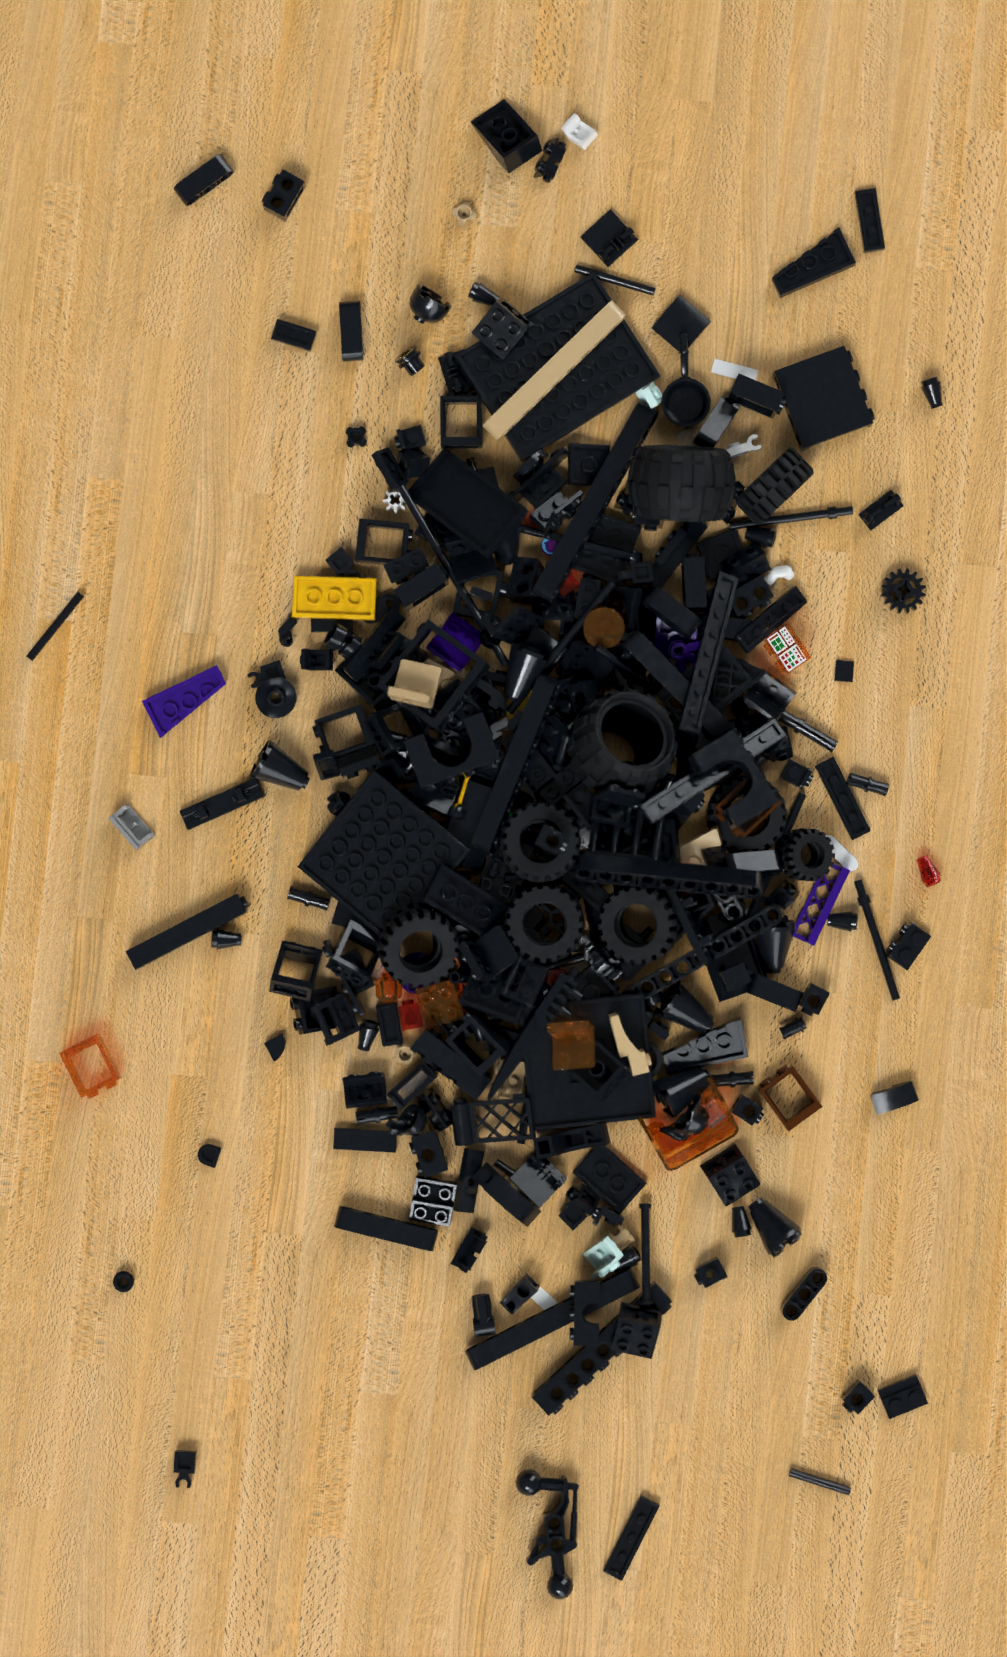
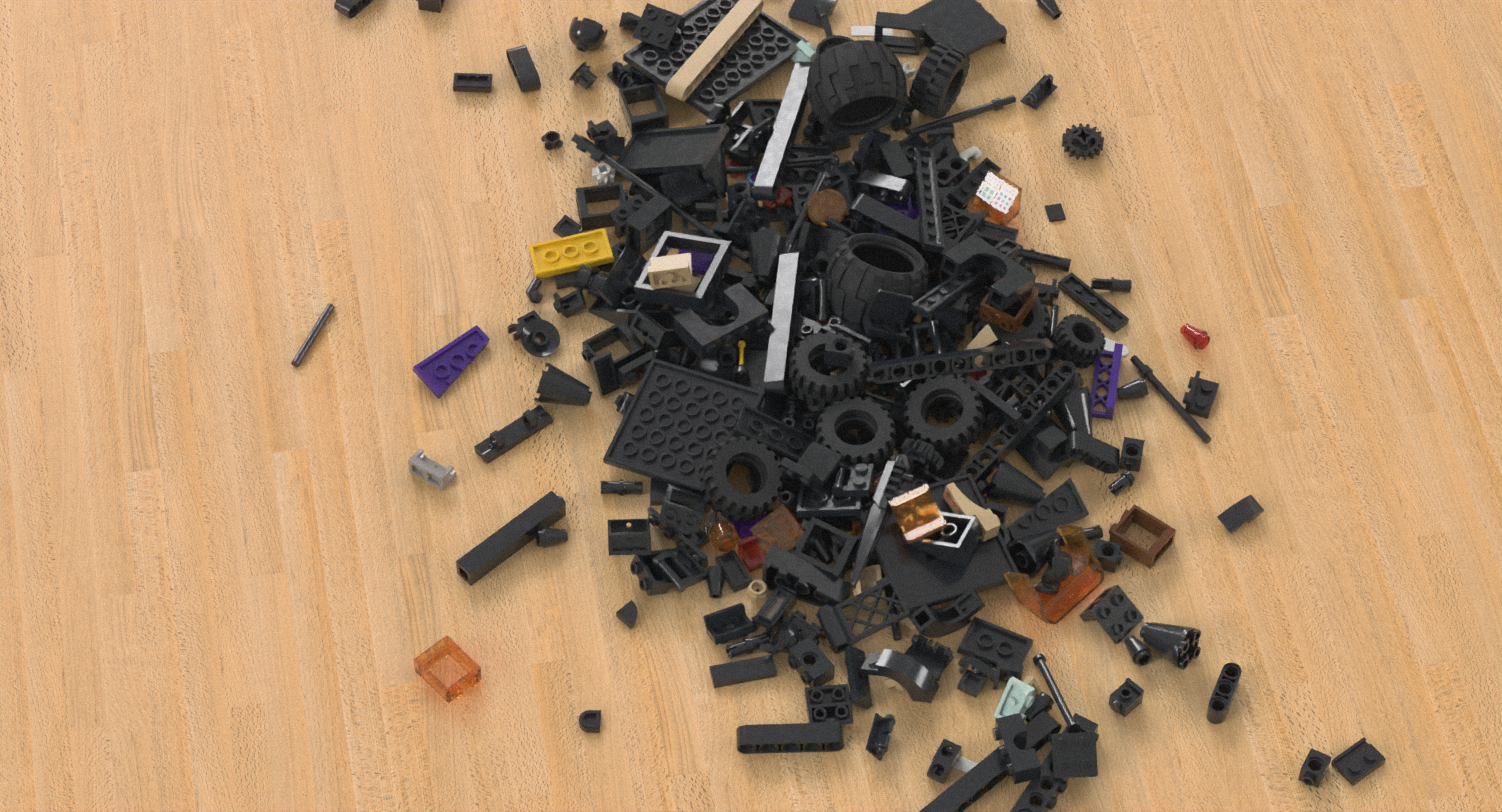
camera: 20 degrees left, 35 degrees down
black piece [471,1293,496,1337] -> none

